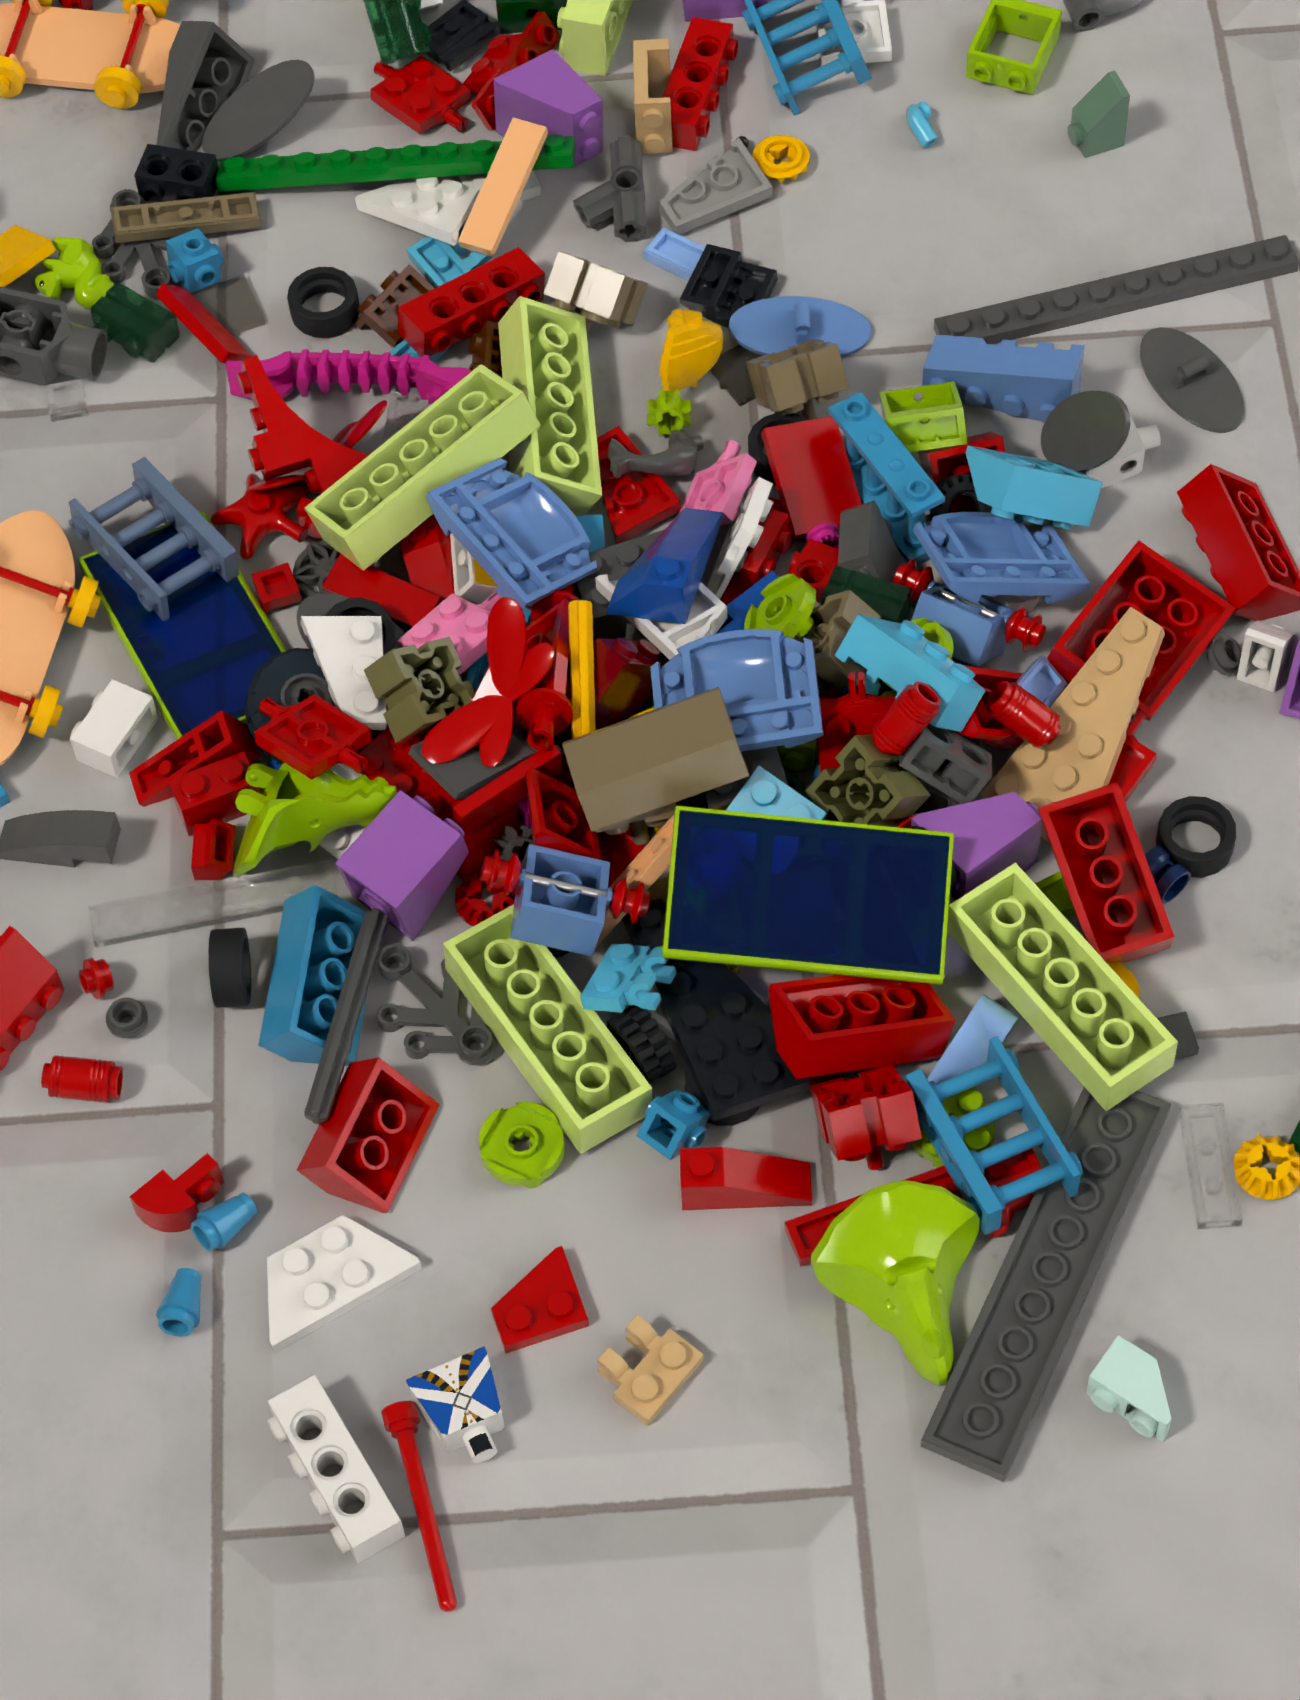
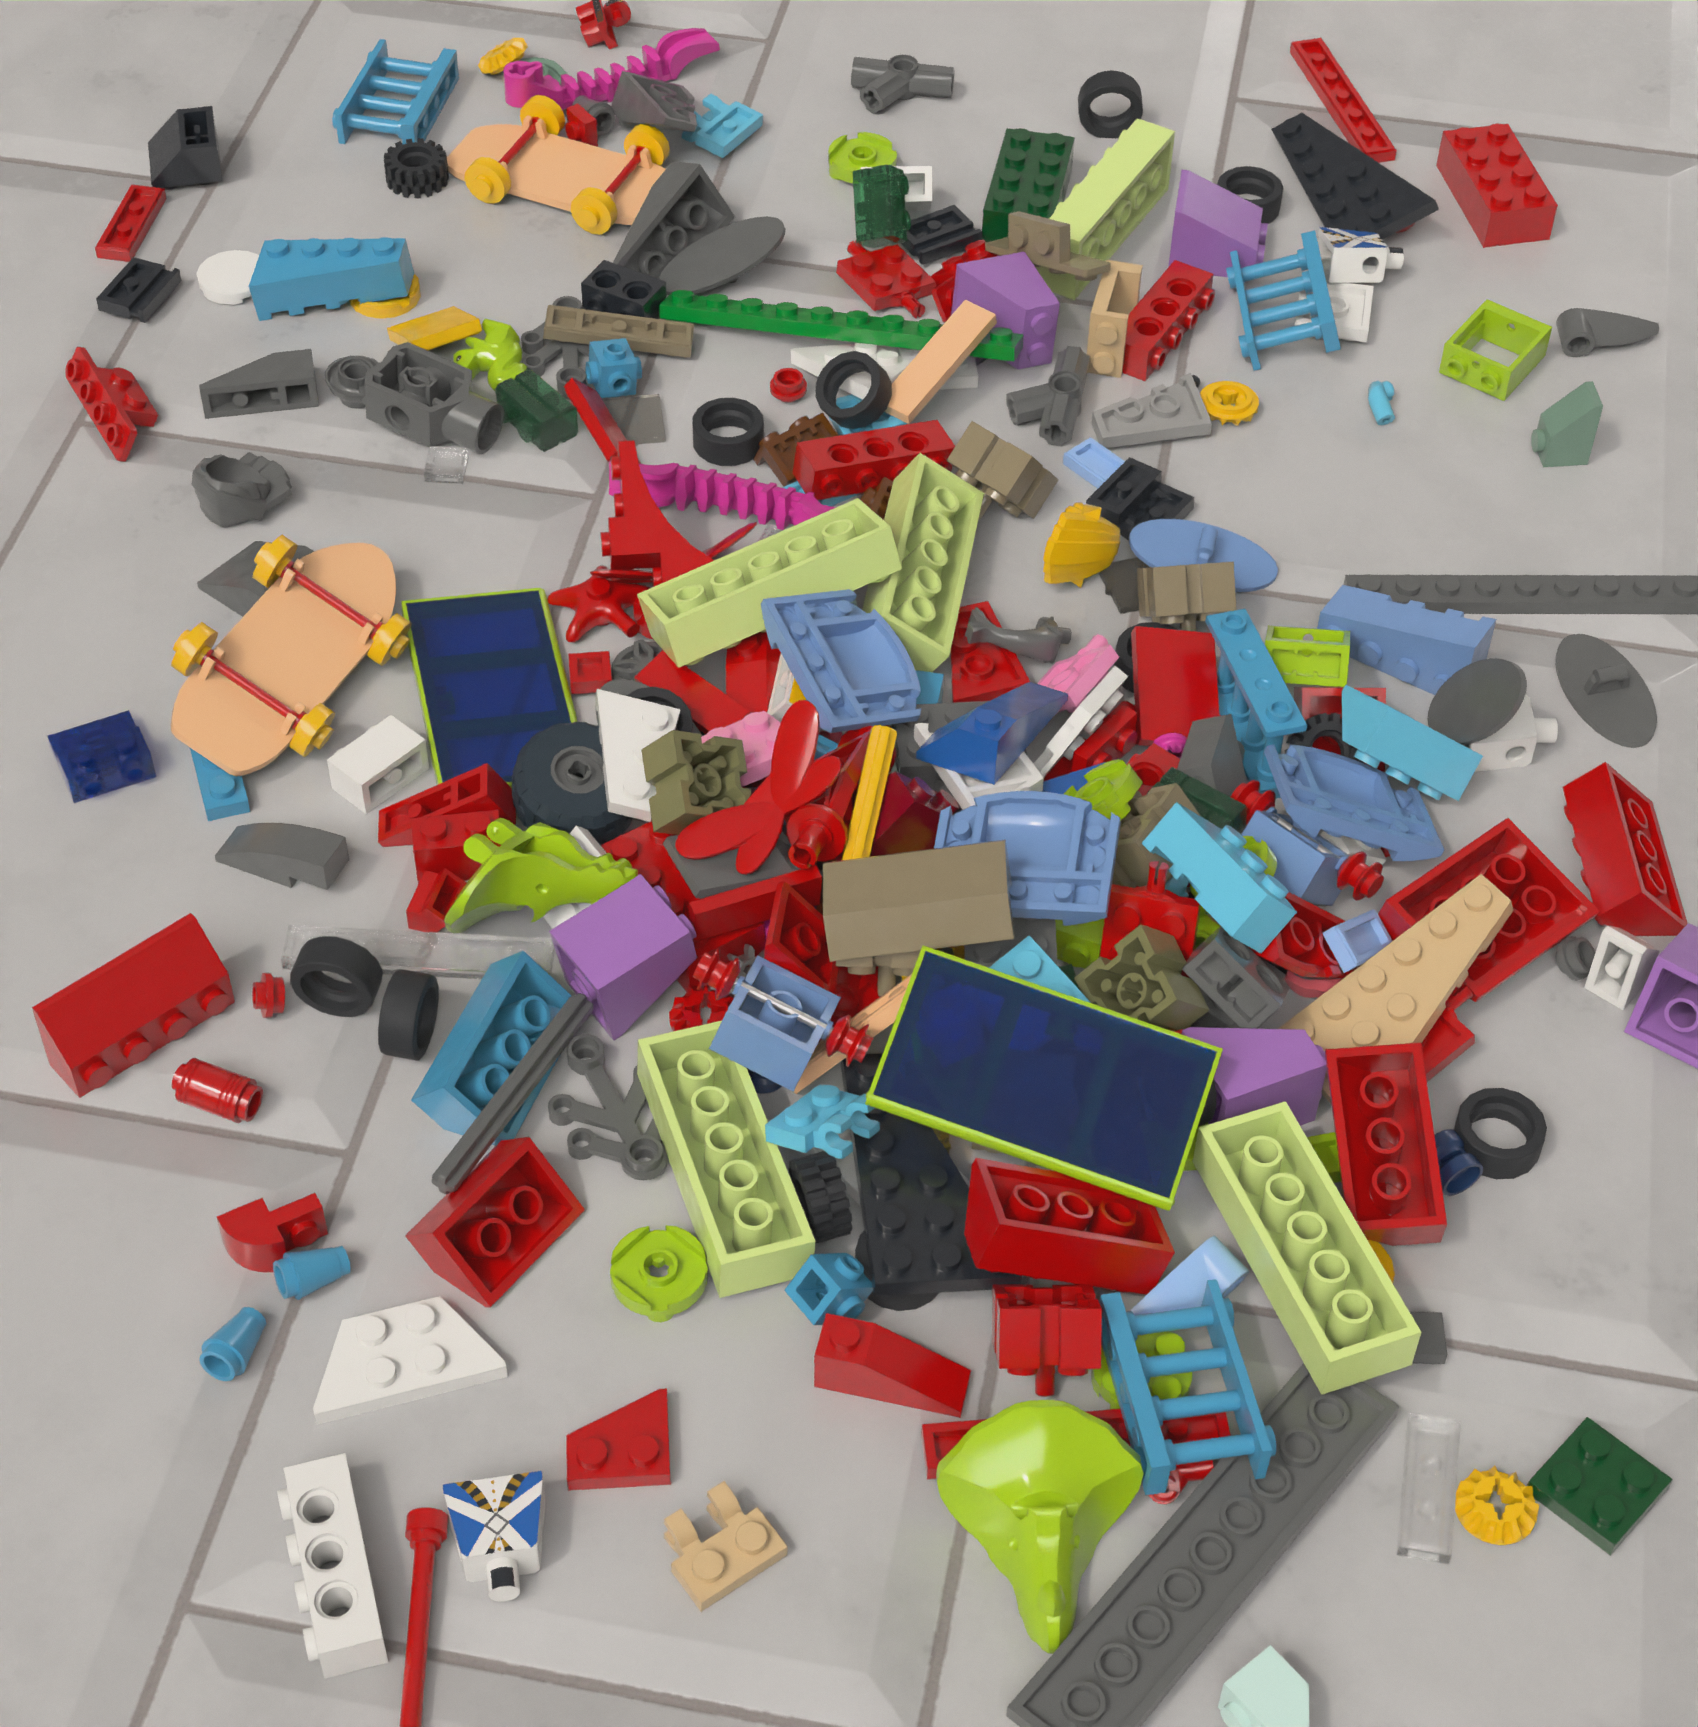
camera: 10 degrees right, 10 degrees down
sand blue fence [69,457,239,621] -> none
dark grey plate [106,997,148,1038] -> none
red plate [254,694,371,780] -> none
lime gear [647,389,692,436] -> none
red head [871,681,941,755] -> none
red head [986,680,1061,748] -> none
none -> black tyre [290,936,383,1017]
none -> red plate [770,368,807,402]
none -> black tyre [815,351,892,429]
none -> dark tan bracket [985,211,1111,281]

